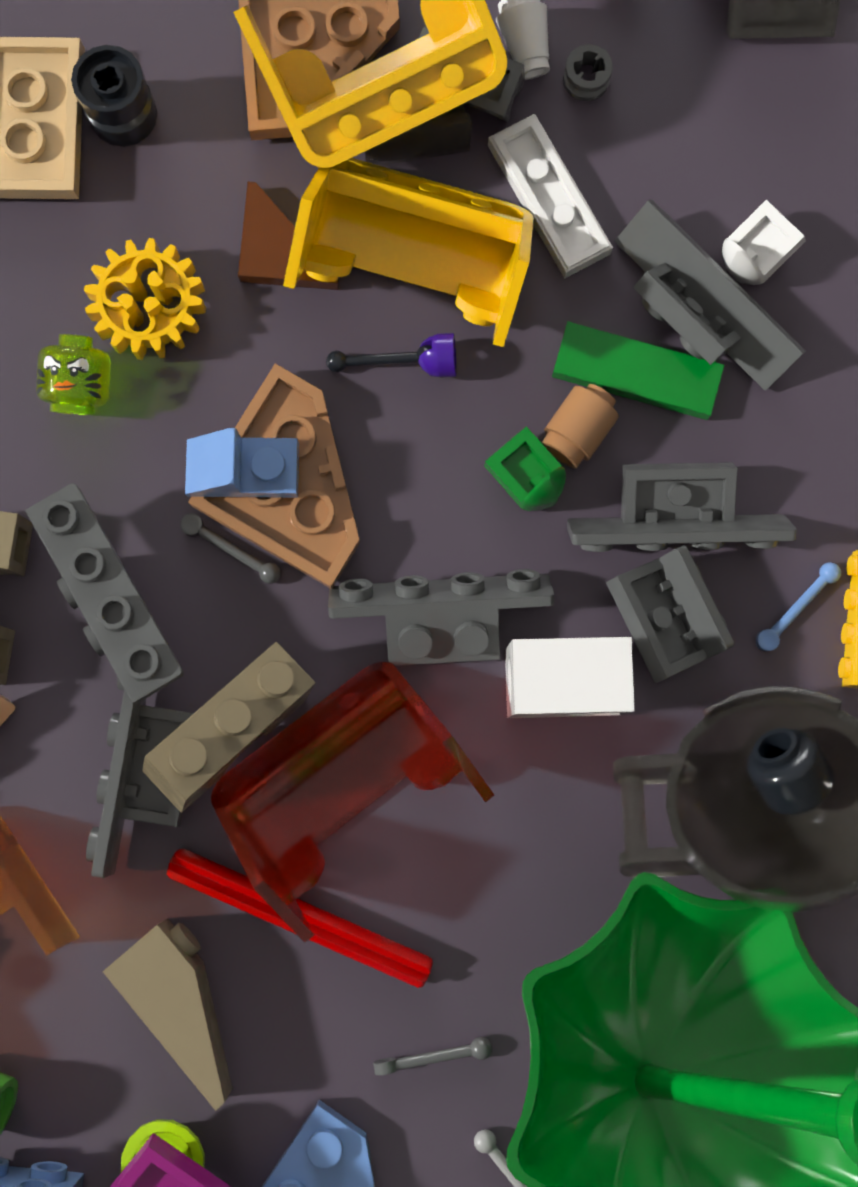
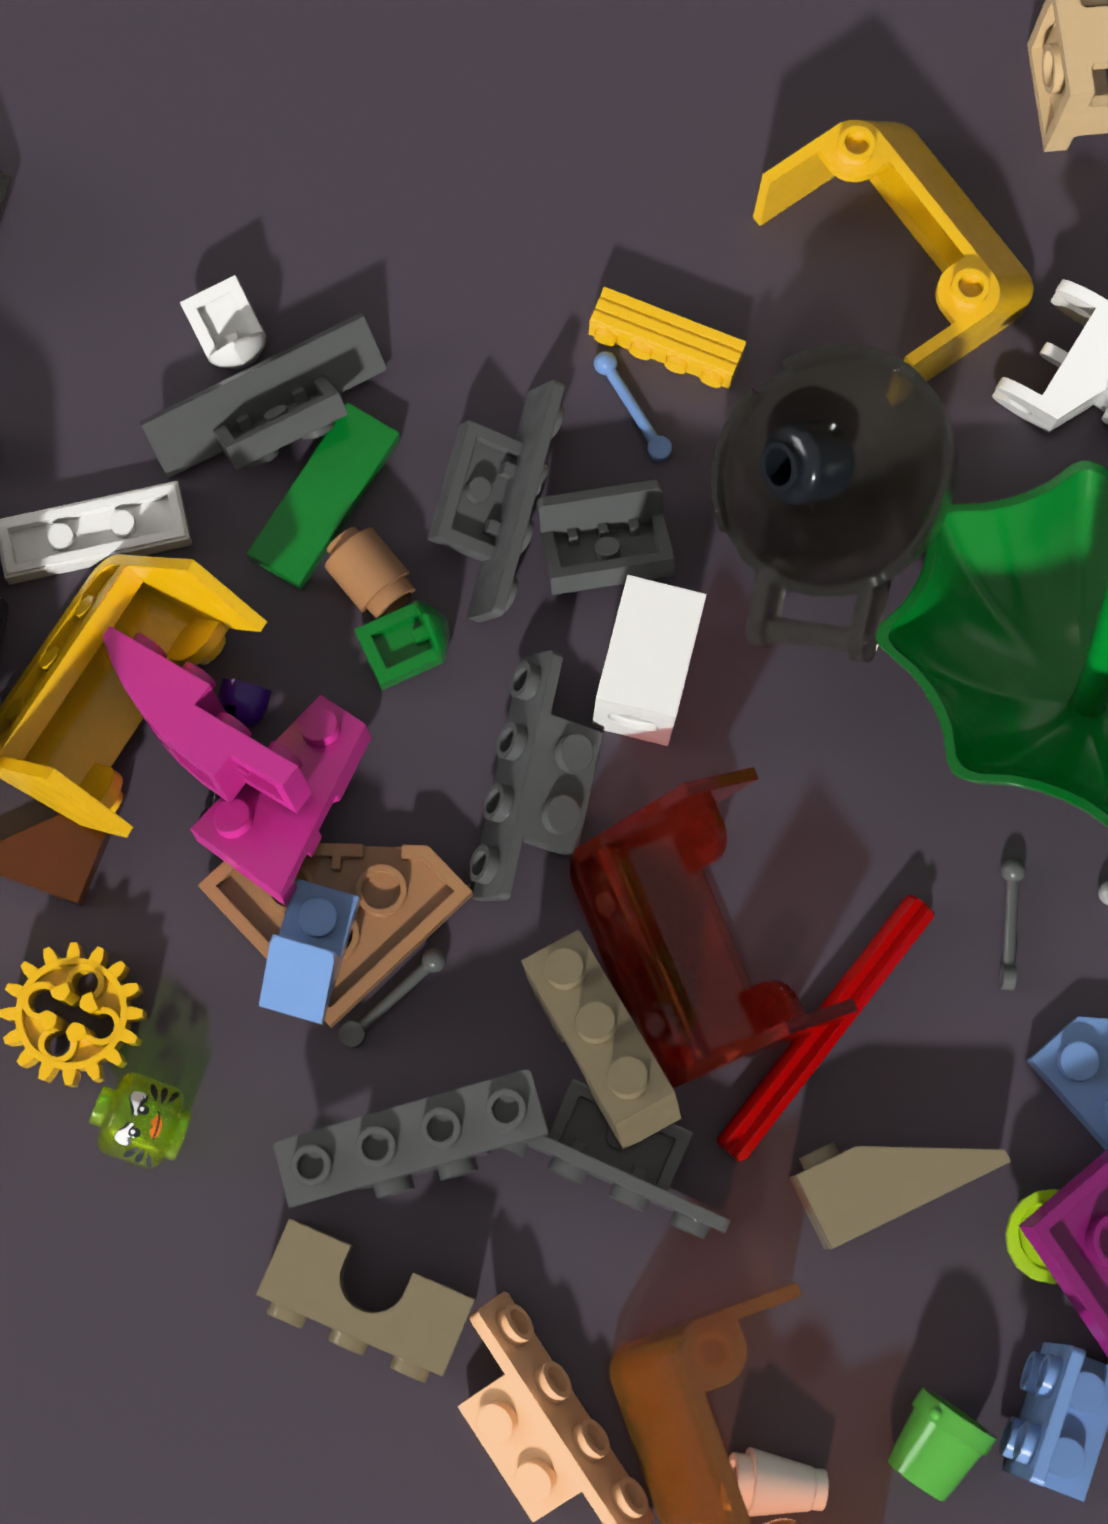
camera: 75 degrees left, 5 degrees down
none -> dark pink slope [102,626,312,813]
none -> dark pink wing [190,694,372,907]

